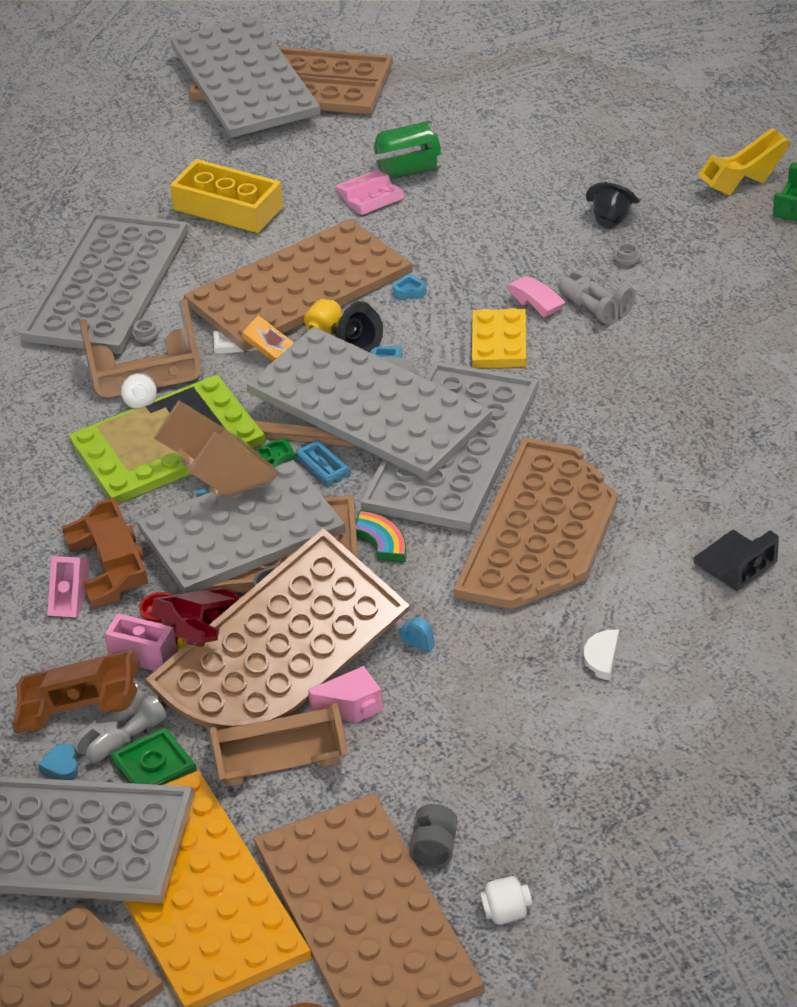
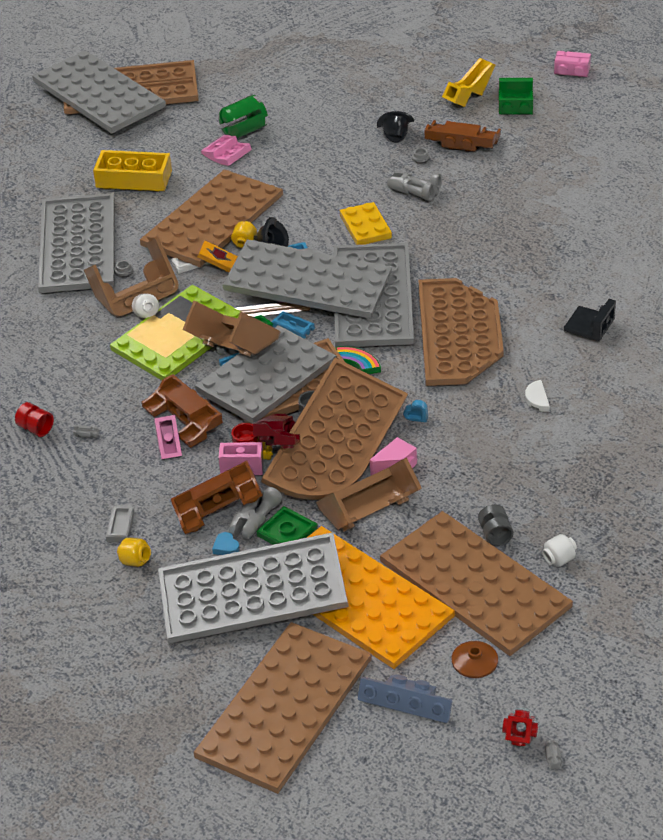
camera: 20 degrees left, 0 degrees up
dark azure tile [392,274,427,300] -> none
bright pink slope [506,276,565,318] -> none
none -> dark orange bracket [424,120,501,151]

